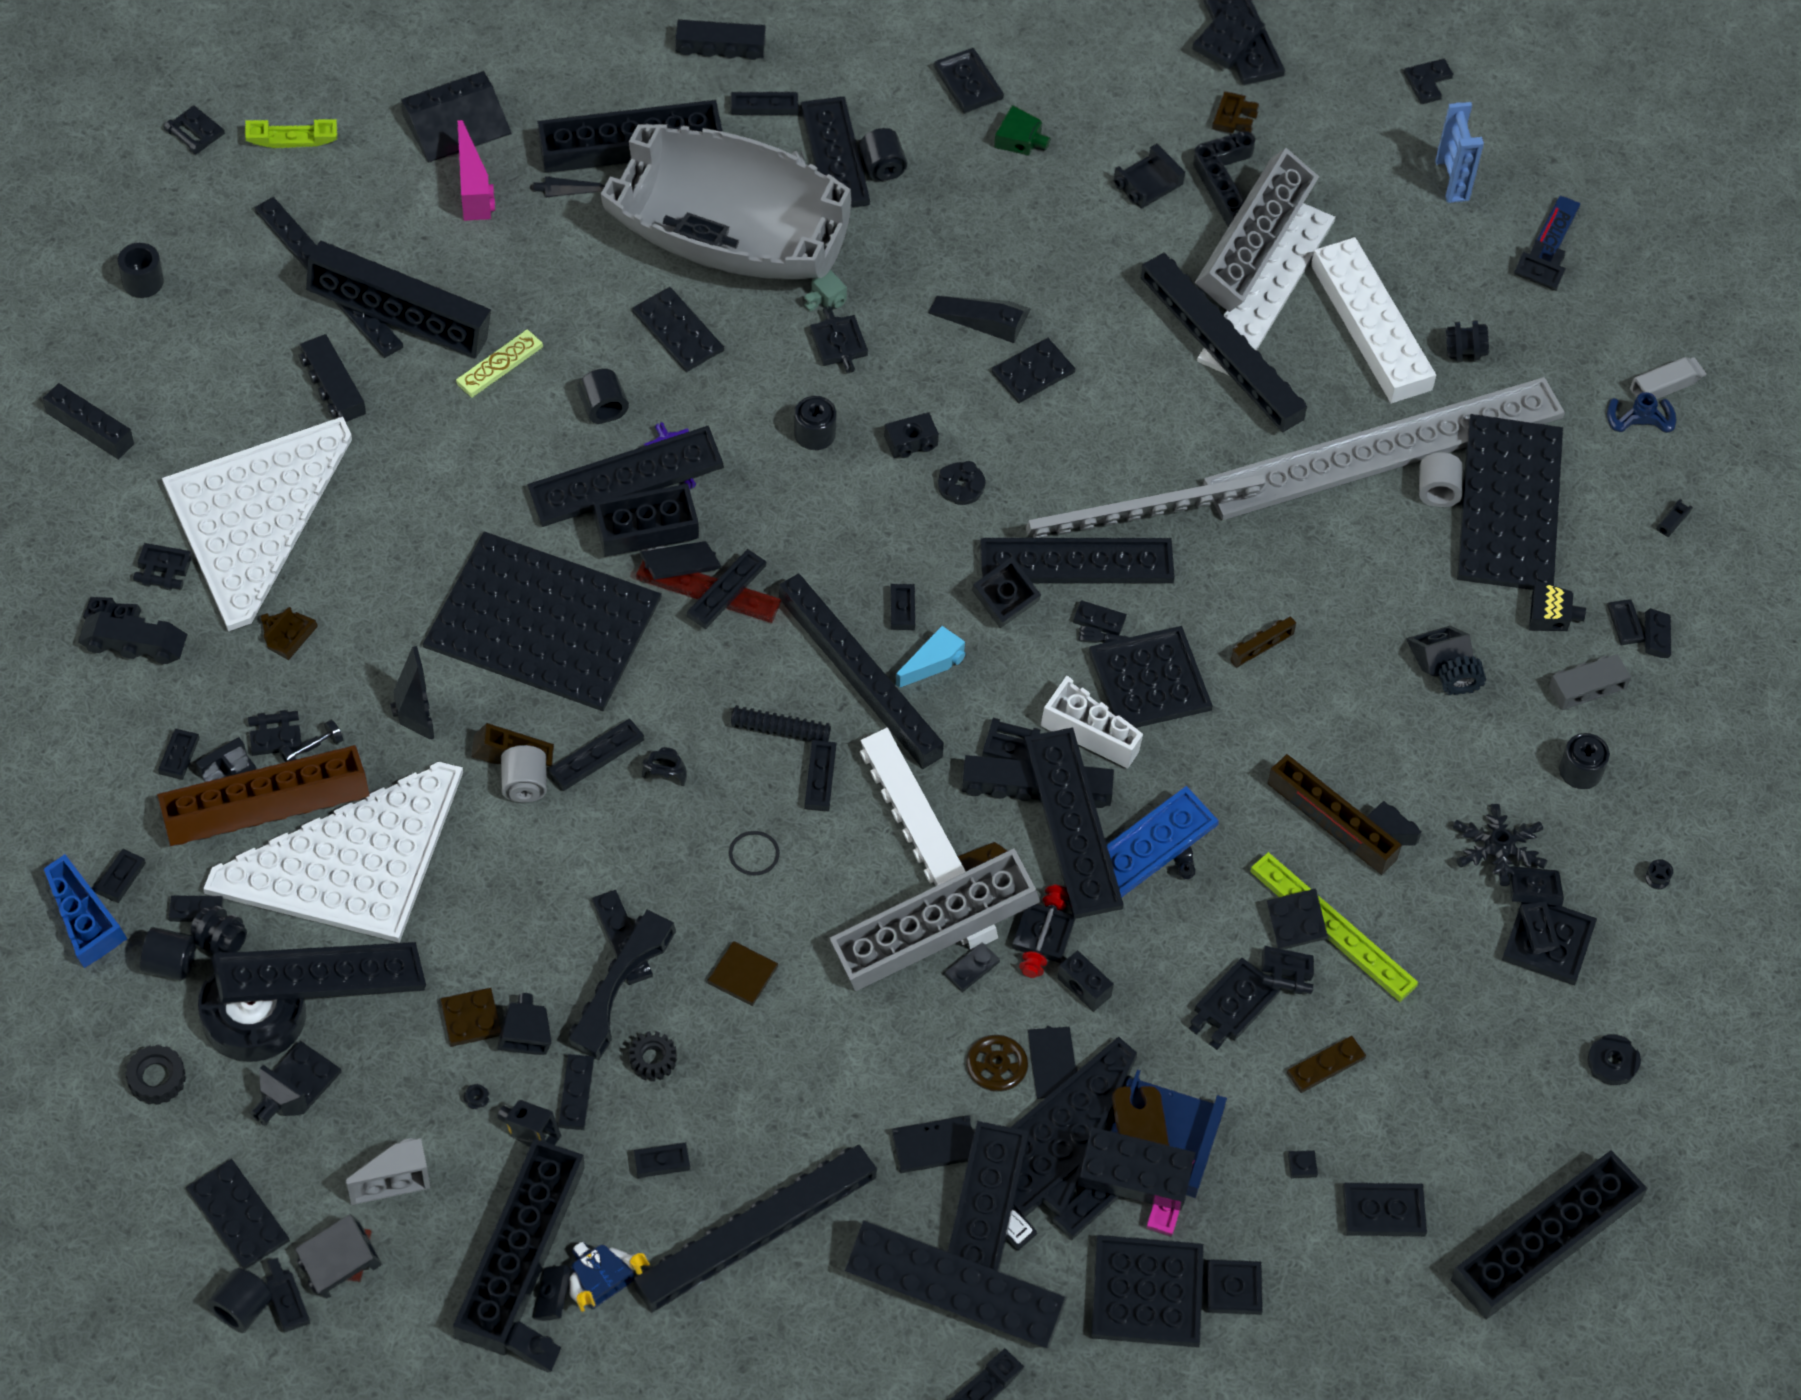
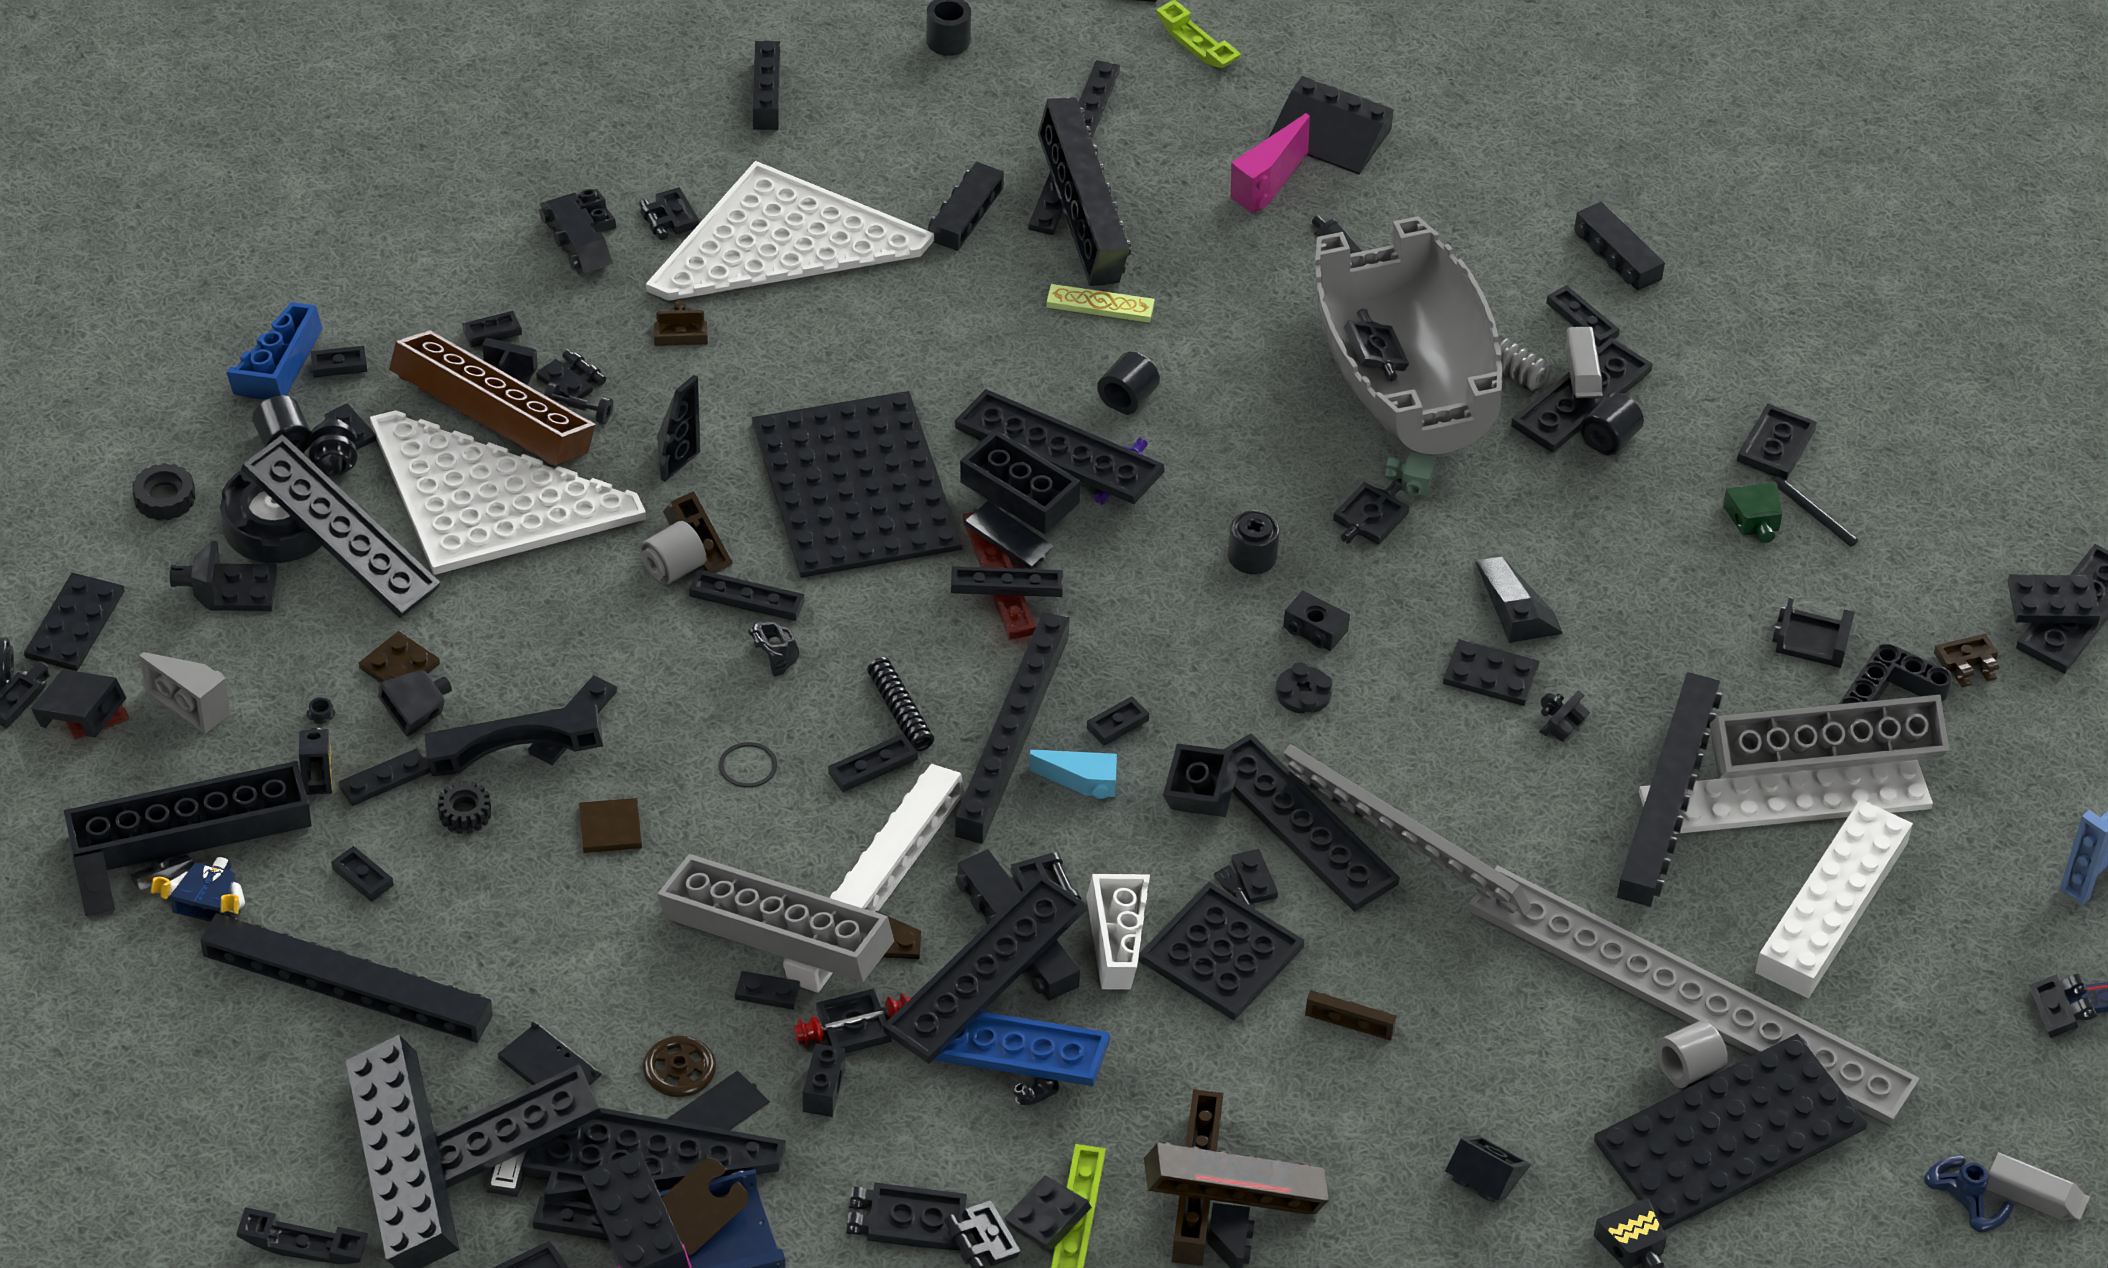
camera: 55 degrees right, 10 degrees down
black brick [537,100,723,173] -> none
black plate [632,287,724,372] -> none
black bush [1439,656,1486,695] -> none
black piece [1446,320,1489,362] -> none
none -> brick [1144,1142,1329,1215]
none -> black hips [1539,690,1590,742]
none -> light grey piece [1565,327,1603,398]
none -> black bar [1773,476,1858,547]

